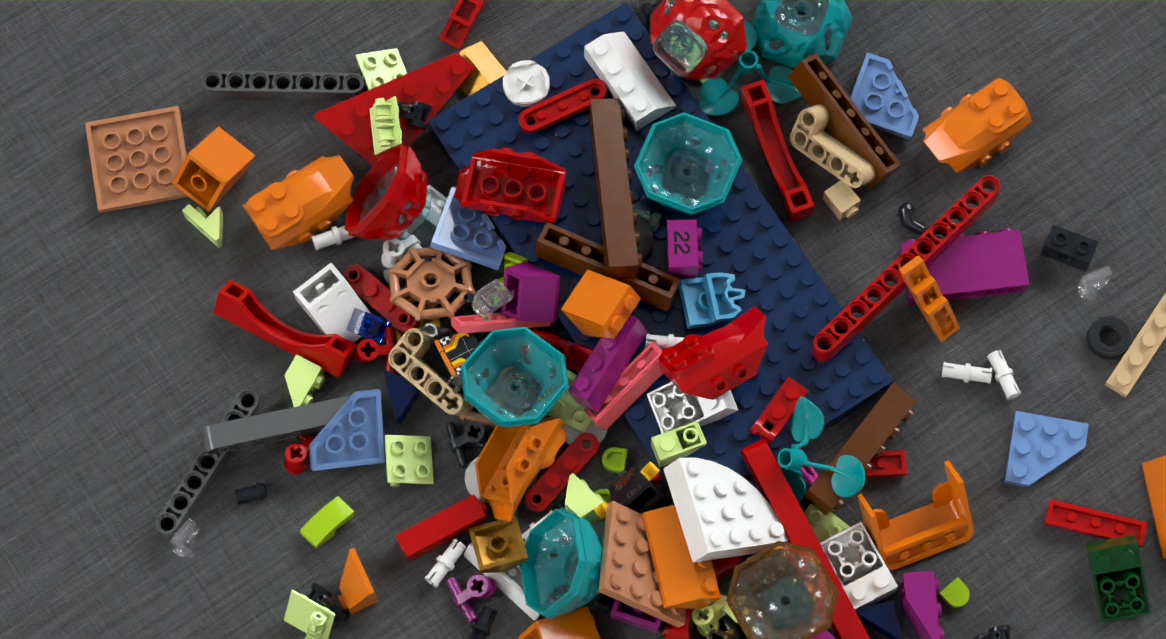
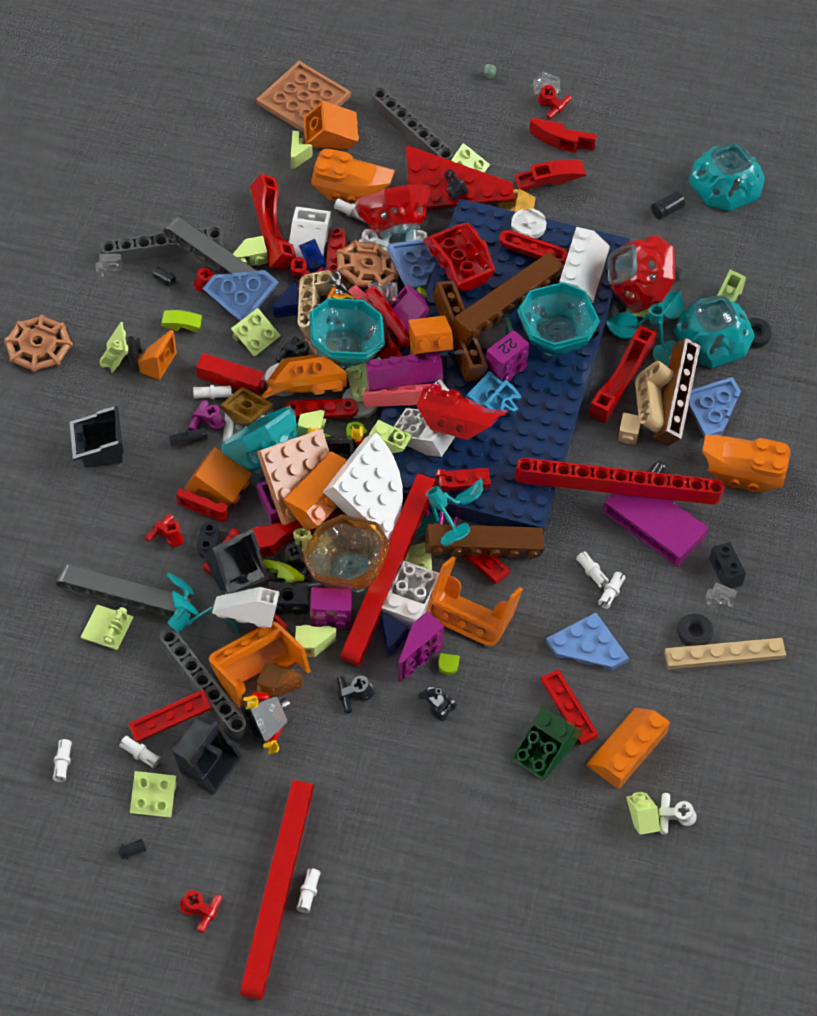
camera: 45 degrees right, 15 degrees down
yellowish green hinge [369,96,402,155] -> none
orange slope [899,255,960,343] -> none
none -> red plate [366,285,410,348]

